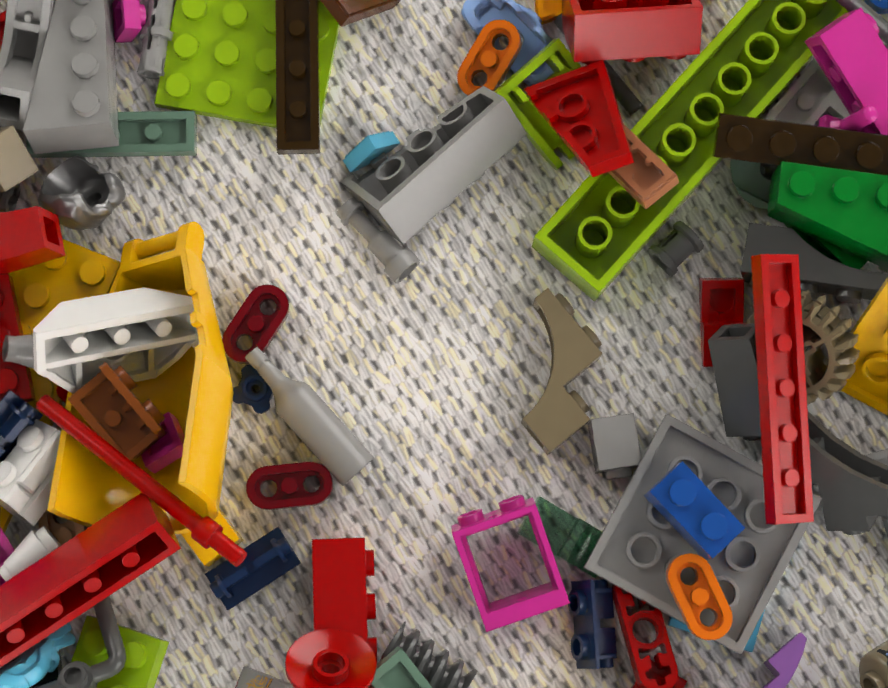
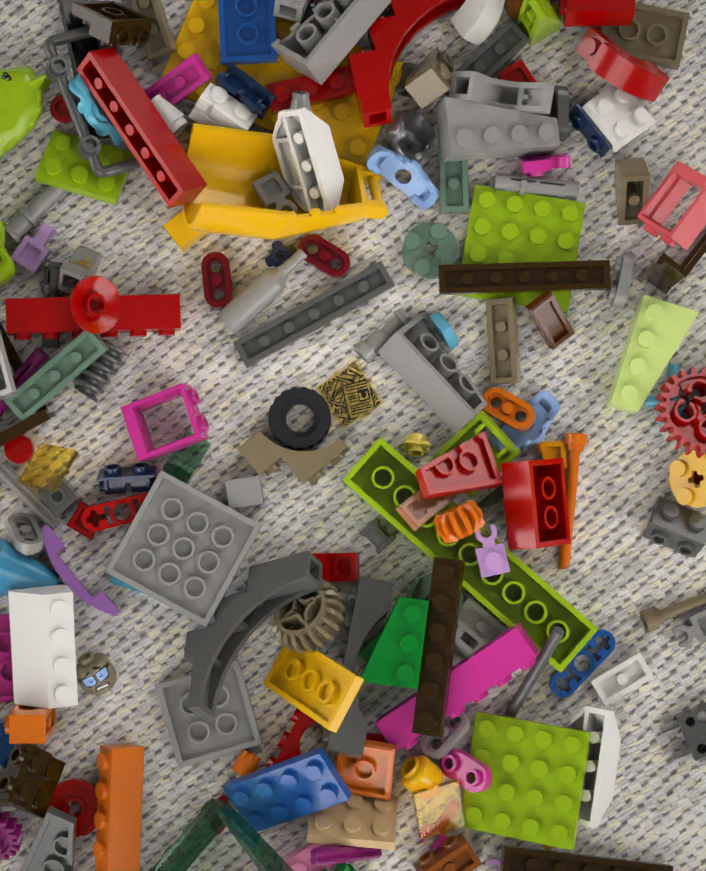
camera: 90 degrees right, 5 degrees up
red bar [36,394,247,567] -> none
dark orange bracket [68,362,167,462] -> none
dark pink plate [141,411,185,474] -> none
dark blue hinge [205,527,301,610] -> none
blue brick [644,461,745,560] -> none
orange plate [666,553,733,640] -> none
red plate [751,254,814,525] -> none
dark pink bar [818,106,878,132] -> none
none -> dark grey plate [233,261,395,368]
none -> light grey plate [252,170,297,214]
none -> black tyre [268,387,331,450]
none -> clear yellow piece [317,362,383,428]
none -> light blue piece [366,146,440,210]
none -> sand green plate [402,222,458,279]
none -> light yellow plate [402,433,431,456]
none -> orange gear [433,500,485,543]
none -> lavender plate [474,524,510,578]
none -> dark tan plate [485,297,521,385]

